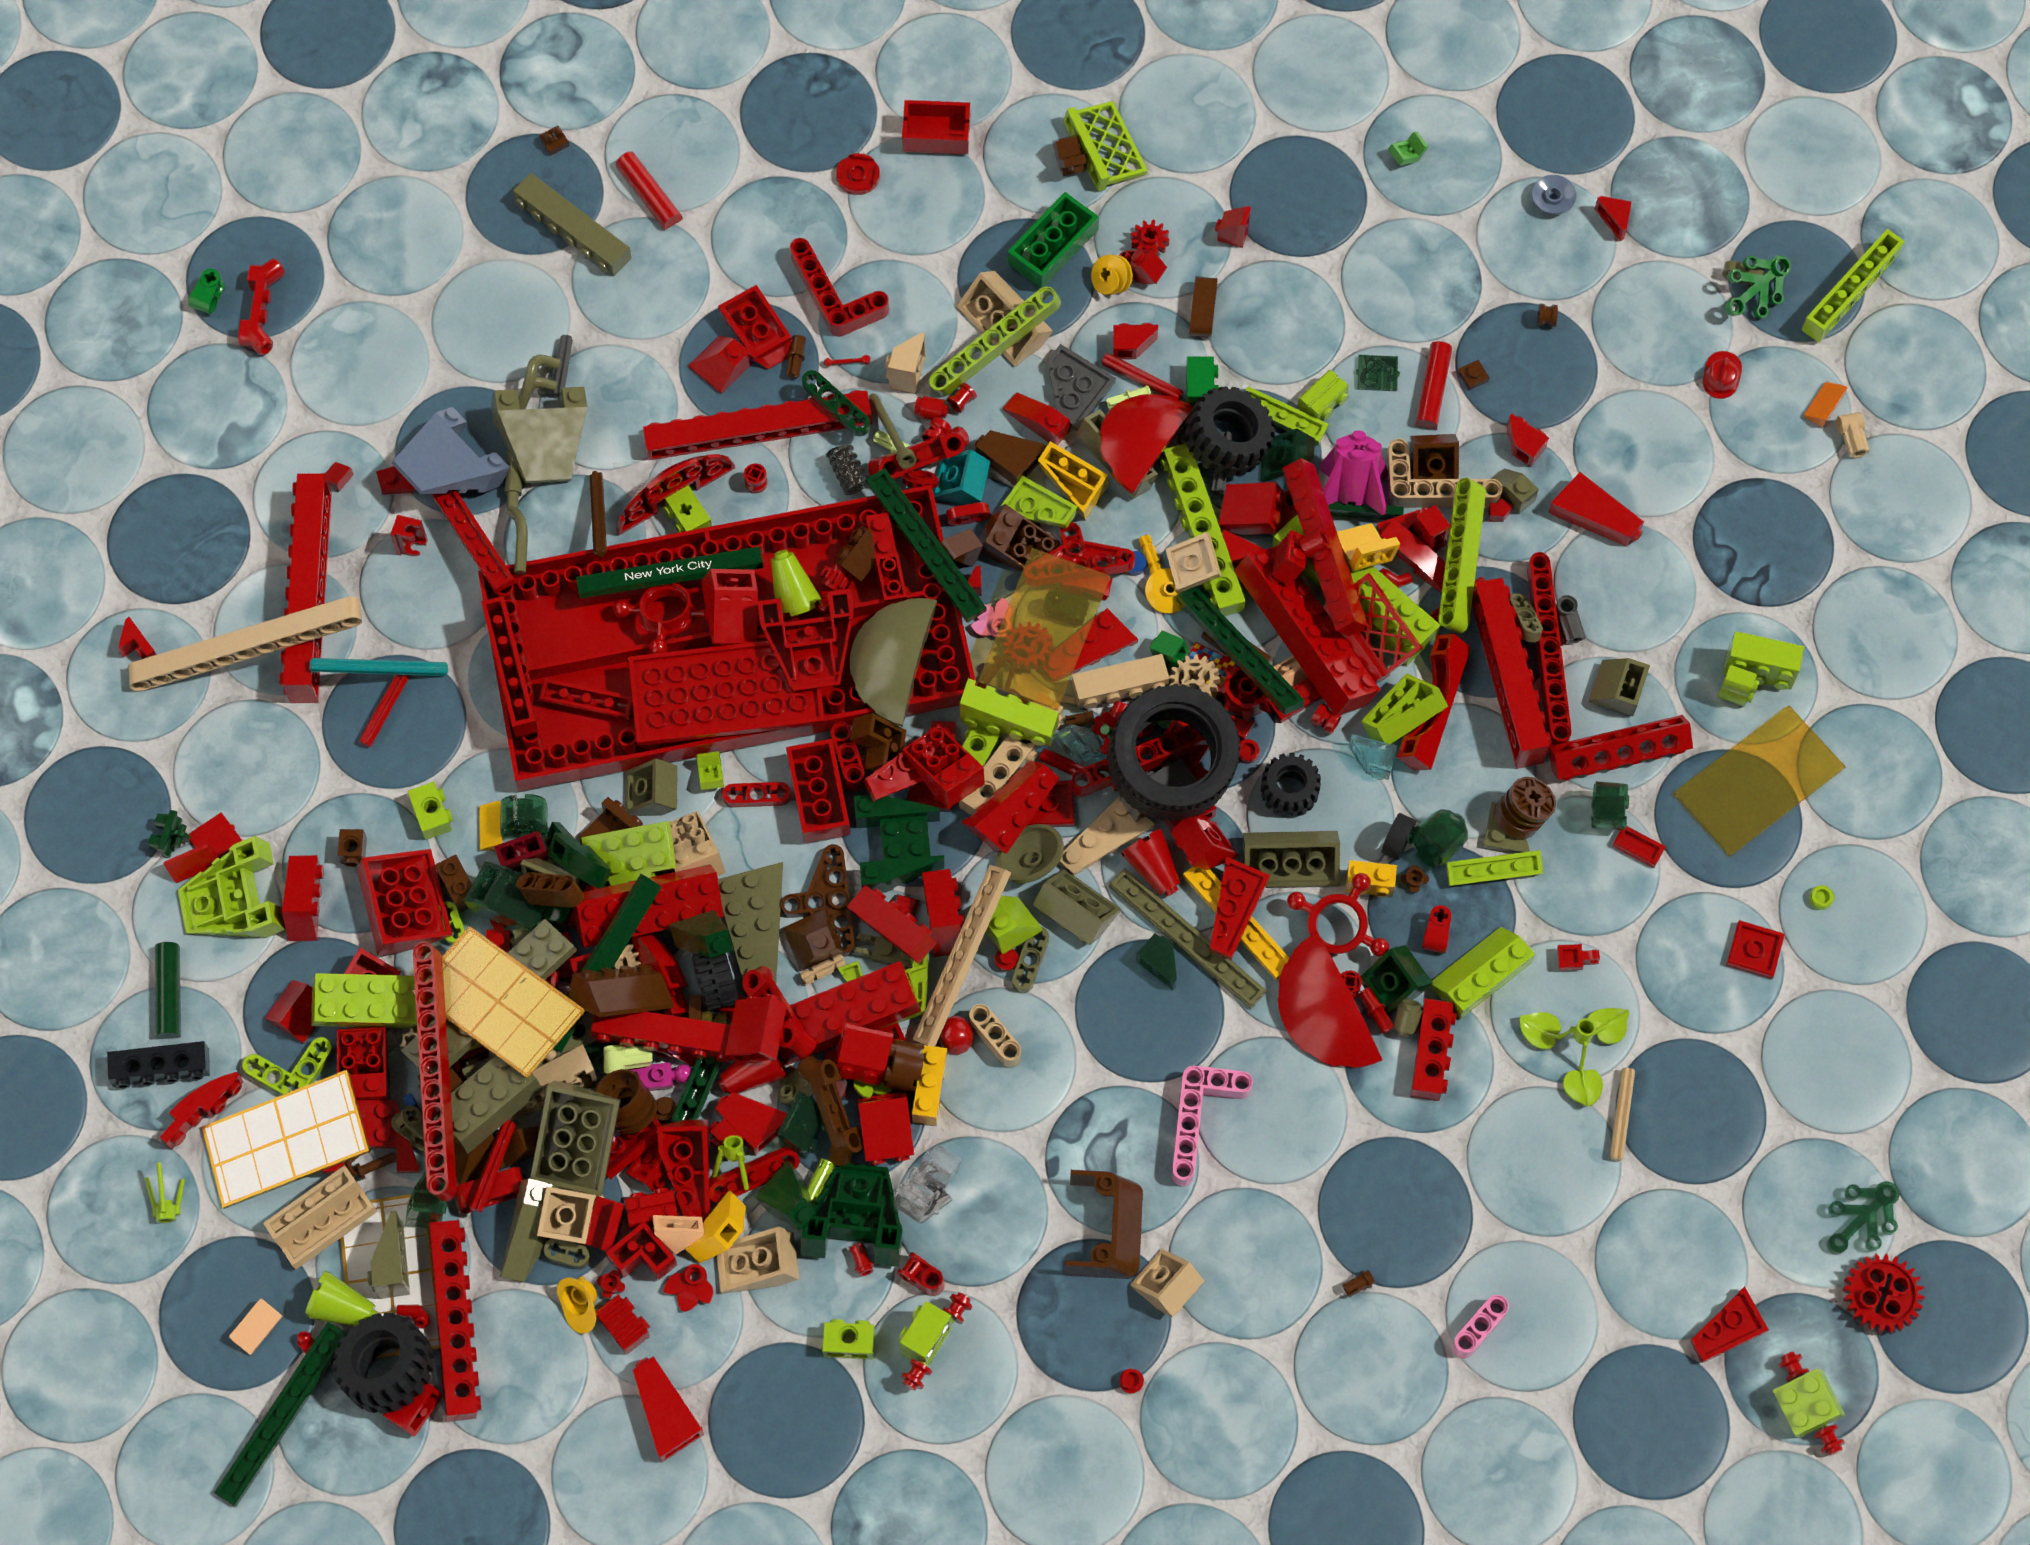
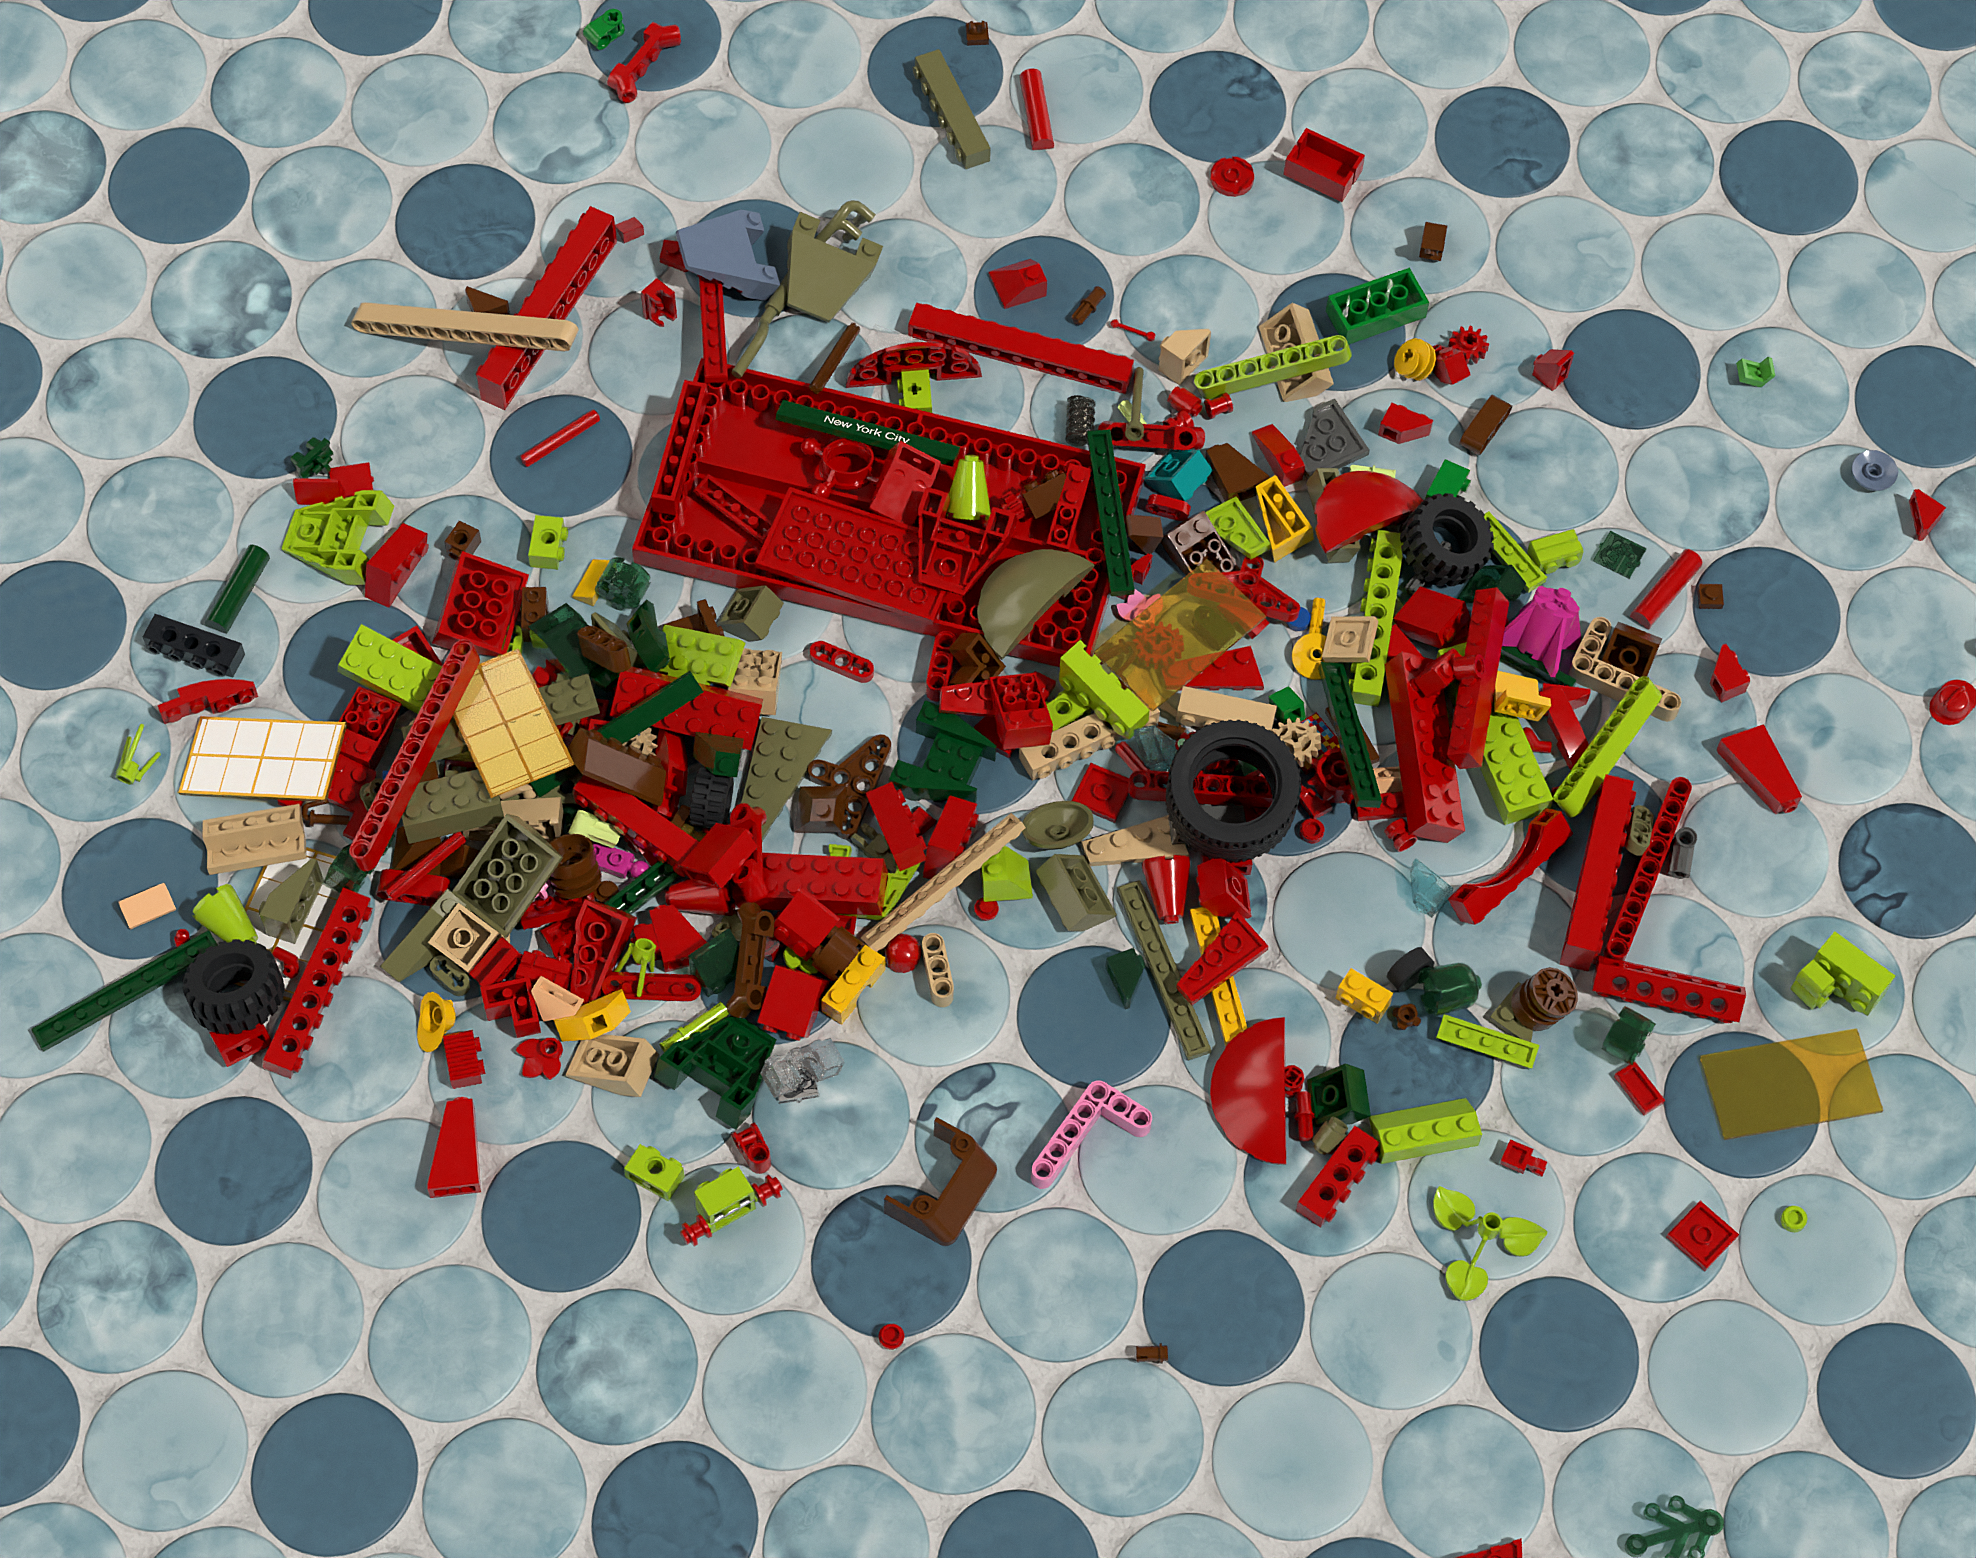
camera: 25 degrees right, 5 degrees down
red slope [118,617,156,659] -> none
lime beam [242,1037,333,1095] -> none
red slope [264,980,317,1044] -> none
teal axle [309,658,448,676] -> none
dark red brick [494,831,549,877] -> none
dark grey axle [551,335,573,397] -> none
red plate [597,1270,625,1299] -> none
lime bracket [696,751,724,790] -> none
red slope [718,285,792,369] -> none
red wheel [744,463,768,494] -> none
dark green slope [755,1161,816,1230] -> none
red brick [786,739,851,844] -> none
red beam [790,238,889,337] -> none
tan axle [800,954,846,985] -> none
dark green beam [802,370,870,436] -> none
red pin [849,1243,874,1277] -> none
red gear [903,470,939,488] -> none
red wedge [961,760,1060,854] -> none
olive beam [1012,927,1049,993] -> none
lime fence [1063,101,1148,192] -> none
red axle [1102,353,1183,400] -> none
tan slope [1130,1249,1205,1317] -> none
olive slope [1243,831,1340,887] -> none
black tyre [1260,753,1321,818] -> none
red piece [1287,873,1389,957] -> none
red fence [1323,573,1423,682] -> none
lime wedge [1361,673,1448,747] -> none
red brick [1412,505,1451,552] -> none
red piece [1422,905,1451,954] -> none
bright pink beam [1452,1295,1509,1359] -> none
red piece [1488,498,1513,522] -> none
olive slope [1492,468,1539,514] -> none
reddish brown wheel [1537,303,1558,327] -> none
olive slope [1589,658,1650,716] -> none
tan axle [1610,1068,1635,1161] -> none
none -> reddish brown slope [465,286,510,315]

